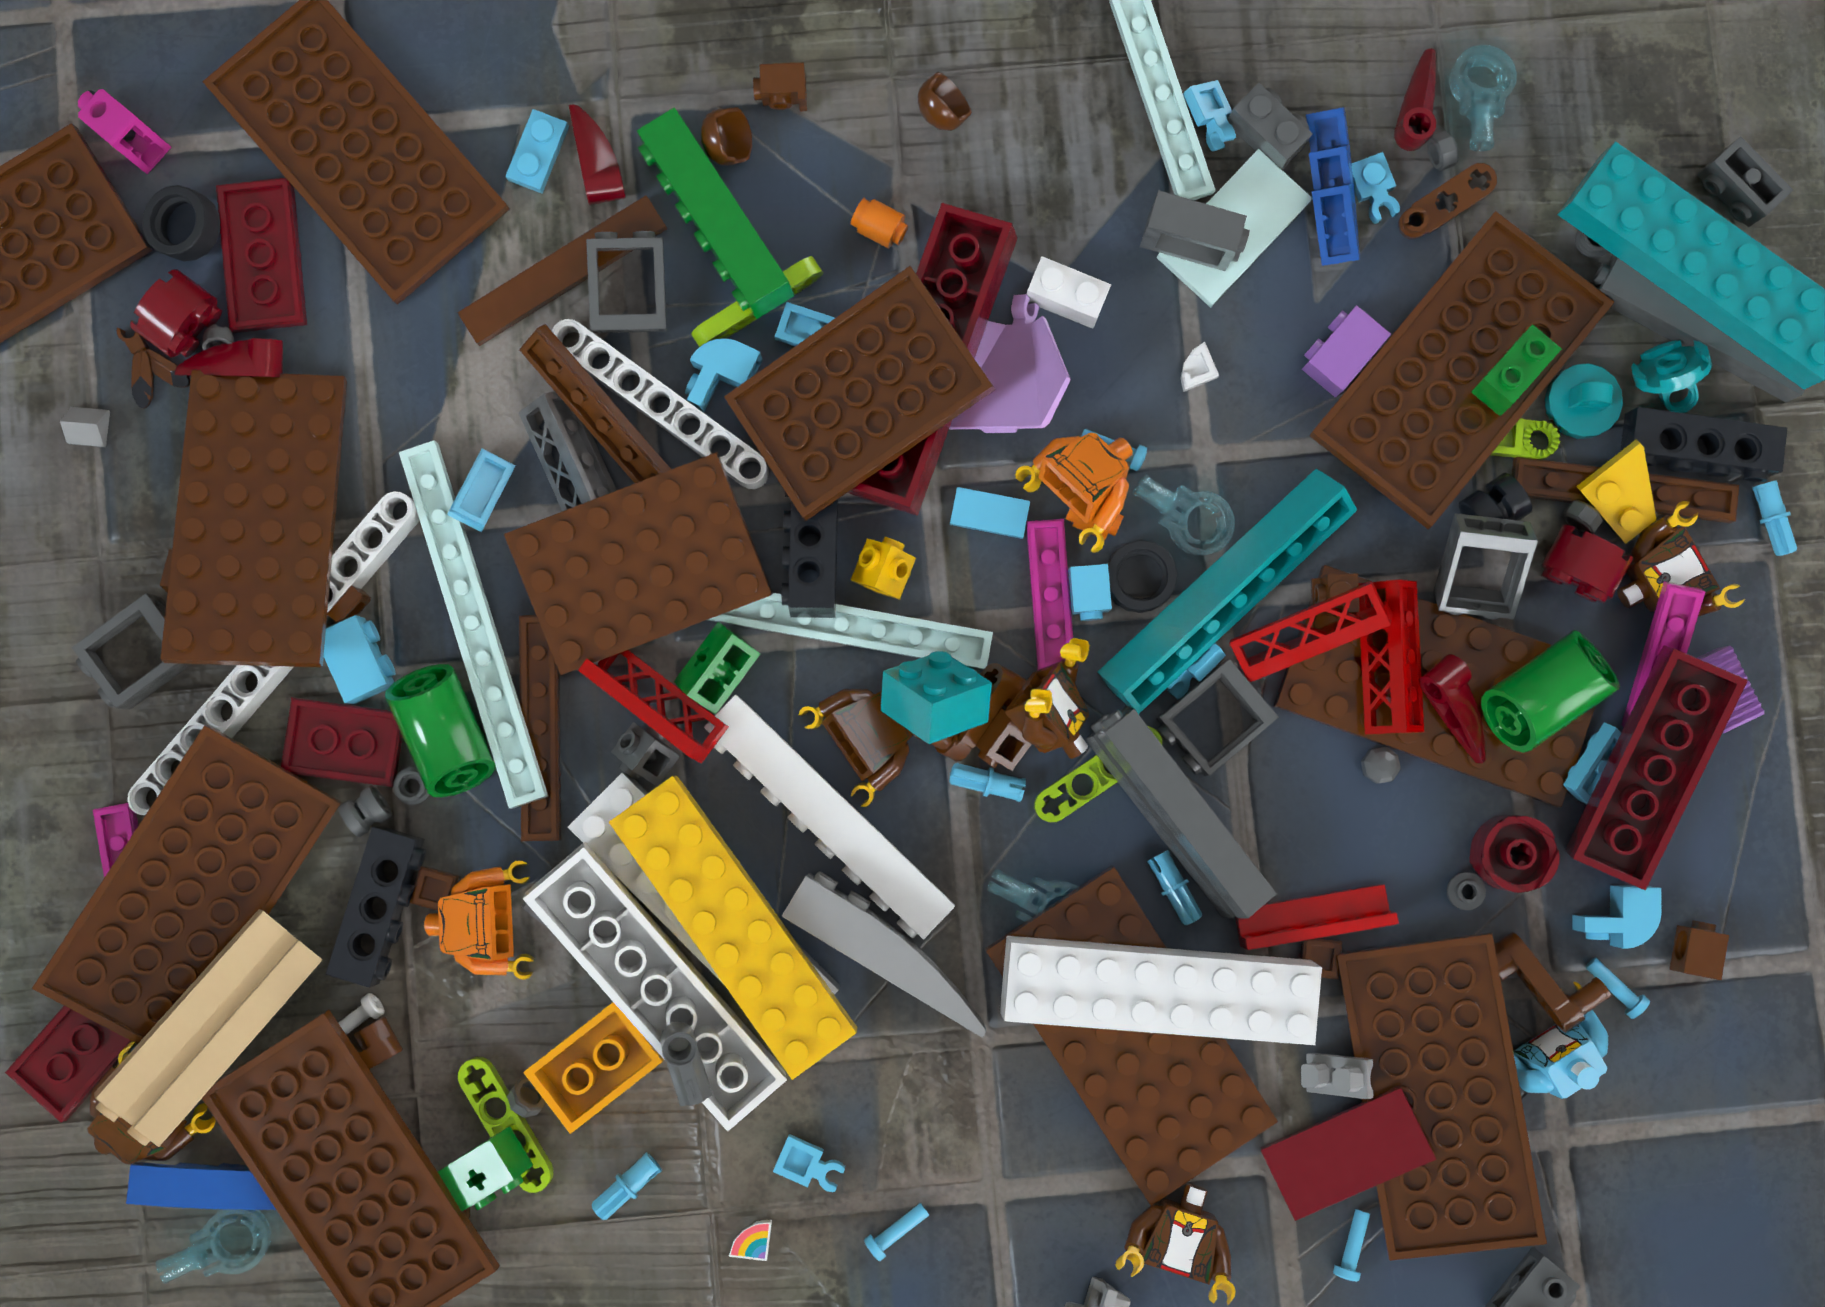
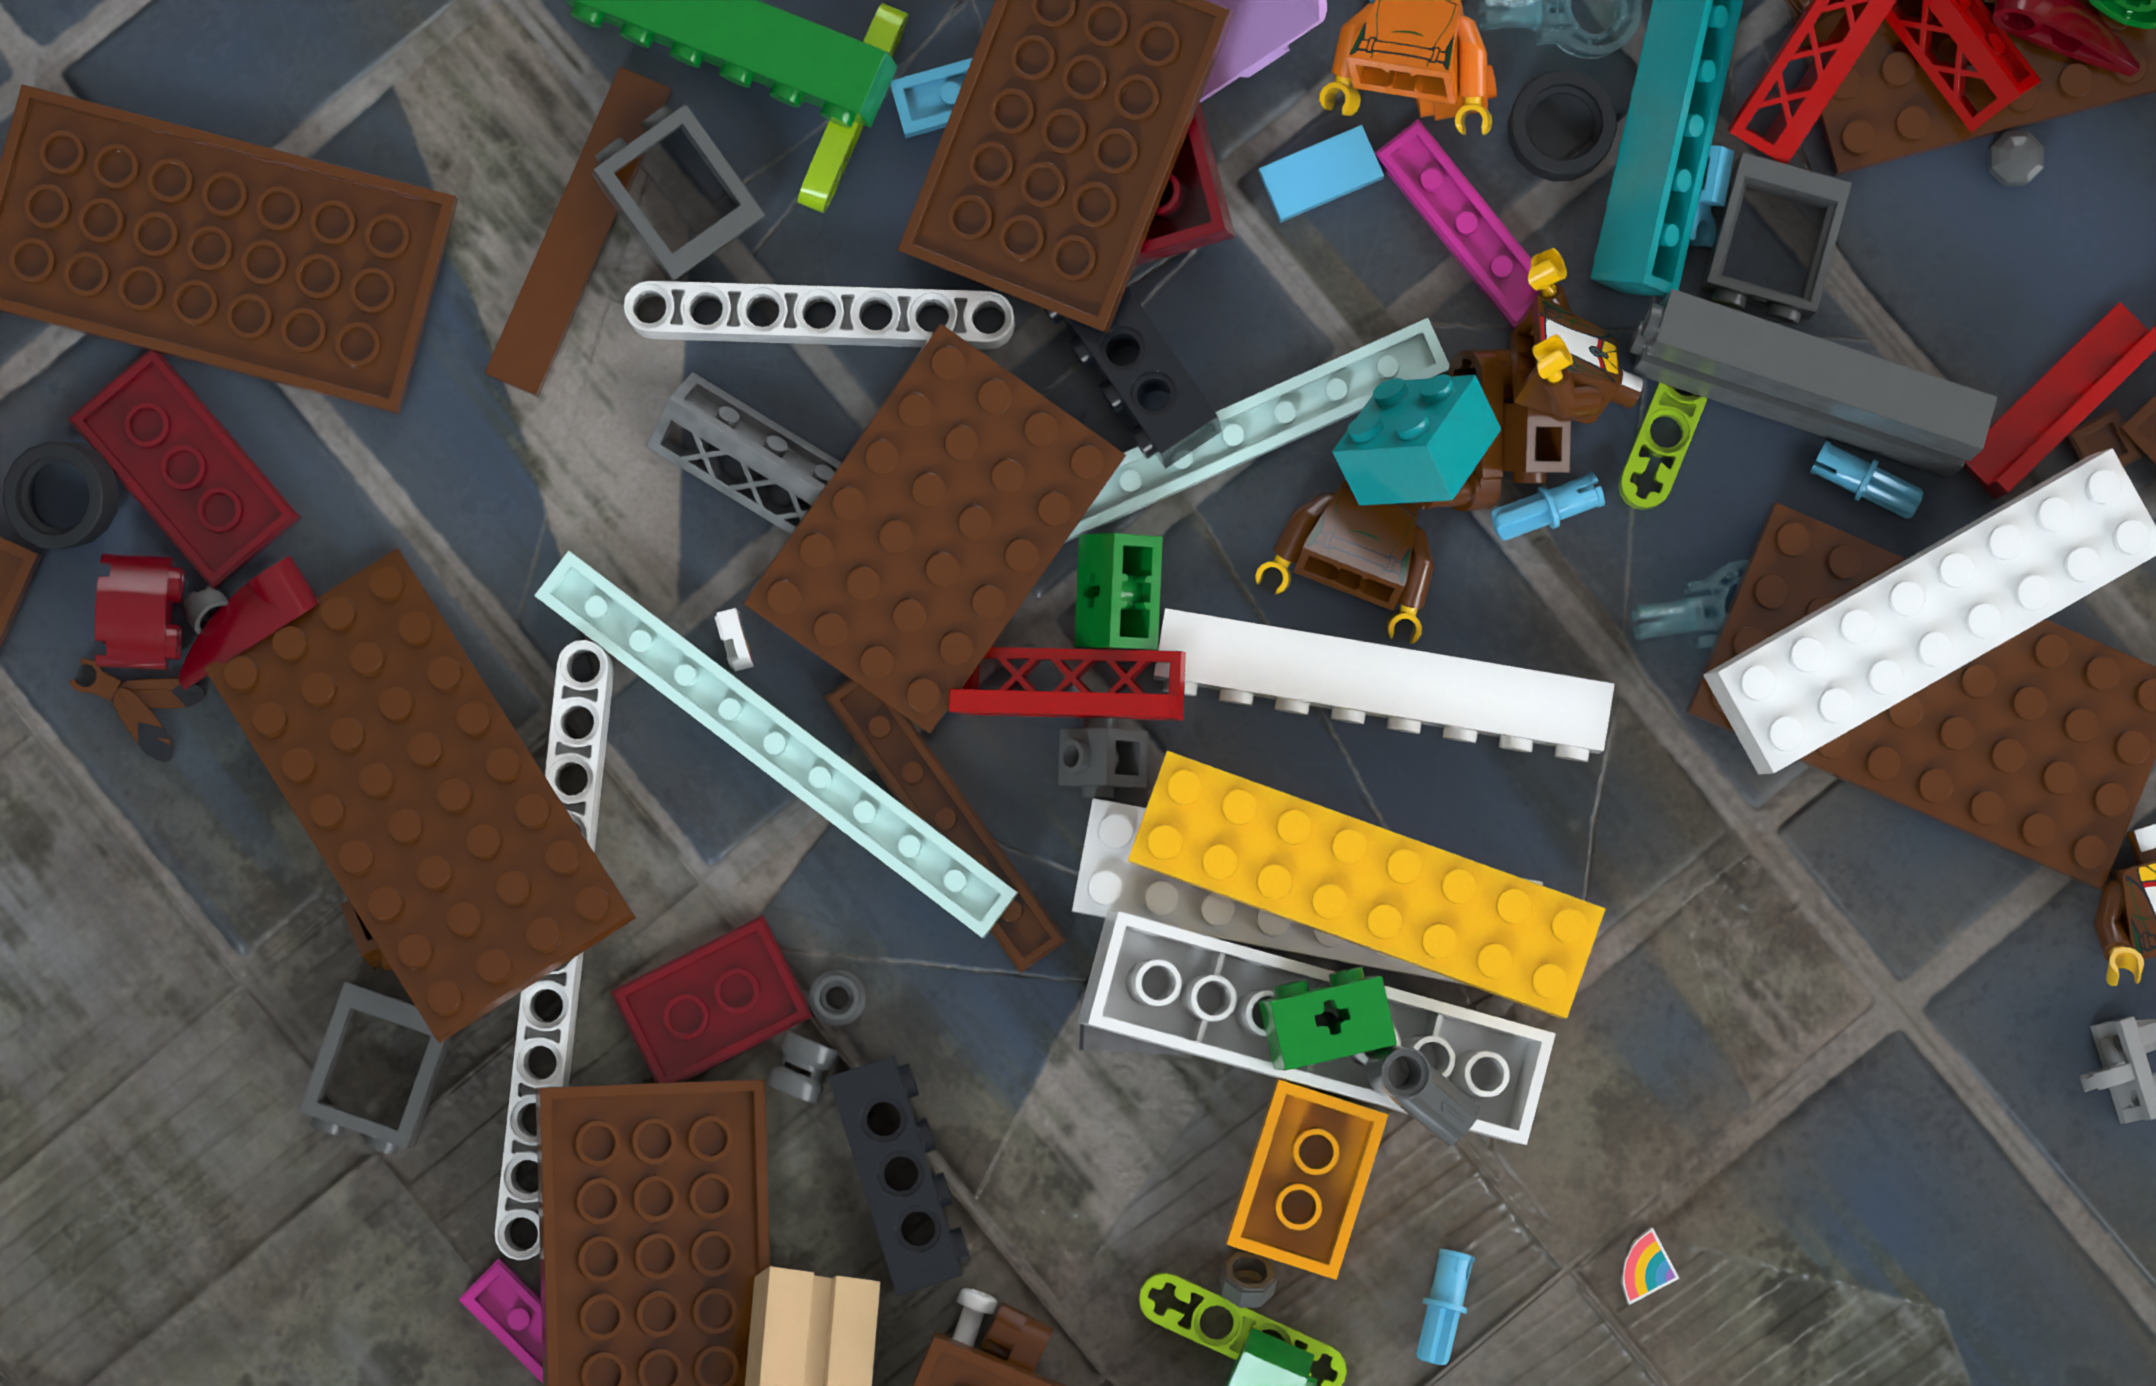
camera: 30 degrees left, 0 degrees up
light grey slope [60,407,110,447] -> none
medium azure brick [324,615,396,704] -> none
reddish brown tile [327,586,372,623] -> none
green brick [385,664,496,797] -> none
reddish brown tile [410,866,459,911] -> none
orange torso [424,861,534,980] -> none
medium azure tile [447,448,516,532] -> none
medium azure plate [505,109,569,194] -> none
reddish brown tile [519,324,671,483] -> none
dark red piece [569,104,626,205] -> none
medium azure brick [685,339,763,413] -> none
medium azure plate [773,1134,845,1192] -> none
light grey slope [782,871,986,1038] -> none
yellow brick [850,537,916,600] -> none
medium azure piece [864,1203,929,1261] -> none
medium azure brick [1068,564,1112,621] -> none
none -> white tile [715,608,754,672]
none -> green brick [1259,967,1397,1071]

